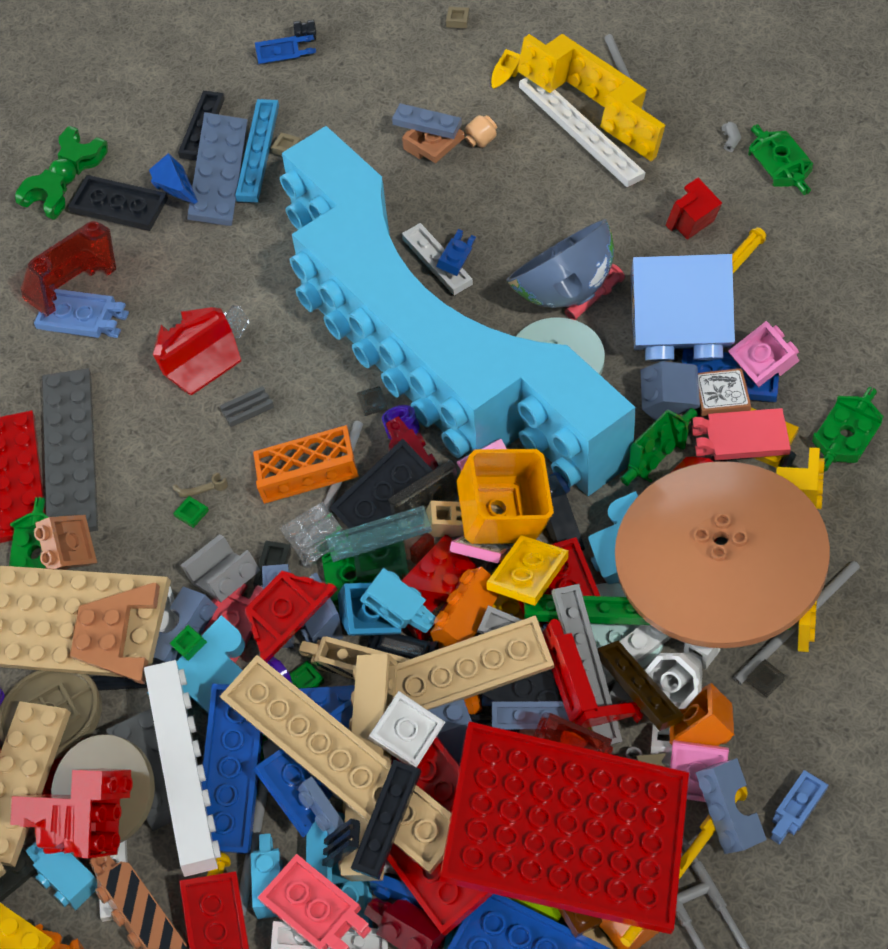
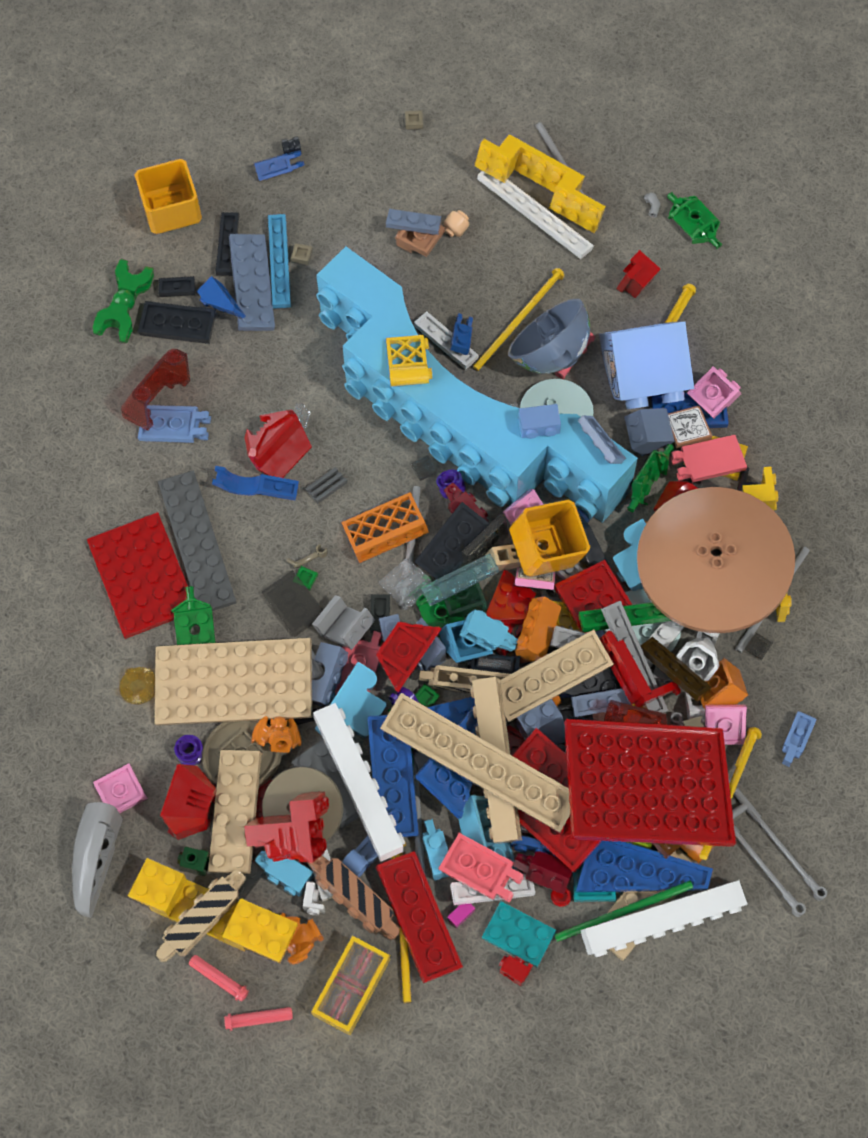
camera: 15 degrees left, 10 degrees up
nougat plate [34,515,97,570] -> none
nougat wing [70,583,160,684] -> none
green tile [169,625,207,661] -> none
sand blue plate [297,776,344,835] -> none
black tile [322,819,360,868] -> none
black tile [351,760,422,880] -> none
white tile [367,691,445,767] -> none
clear red tile [410,532,434,565] -> none
yellow plate [487,535,569,606] -> none
yellow plate [491,49,520,89] -> none
sand blue arch [695,758,767,854] -> none
green plate [812,387,884,472] -> none
none -> light orange plate [134,159,202,234]
none -> black plate [159,276,195,297]
none -> blue piece [212,466,299,501]
none -> orange animal [251,716,301,753]
none -> clear smoke tile [261,570,323,637]
none -> white bracket [303,882,325,916]
none -> medium blue plate [342,836,378,878]
none -> yellow piece [386,335,432,387]
none -> yellow bar [473,268,564,371]
none -> medium blue brick [518,404,561,439]
none -> sand blue plate [578,415,626,464]

